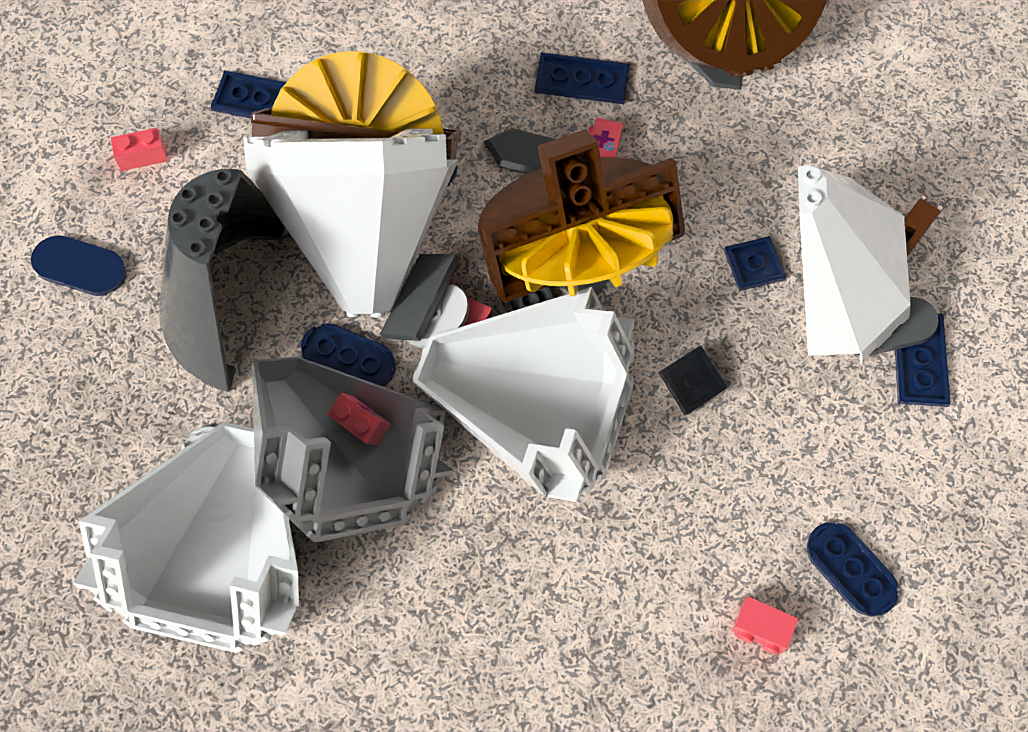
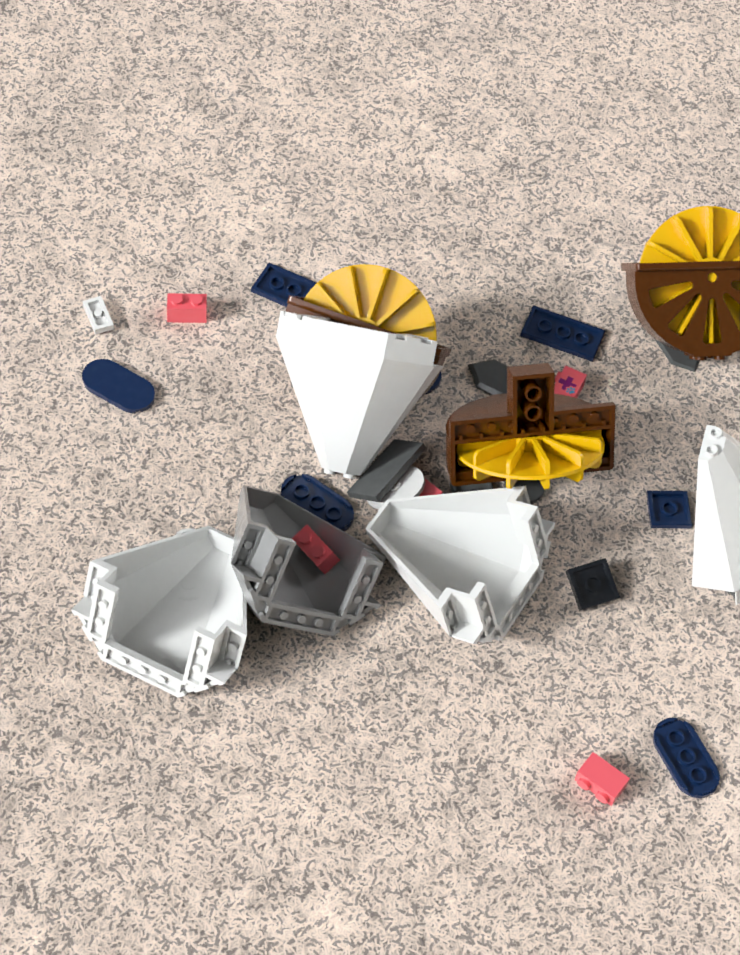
camera: 10 degrees right, 10 degrees down
dark grey cone [159,169,285,392] -> none
none -> white plate [83,296,114,335]

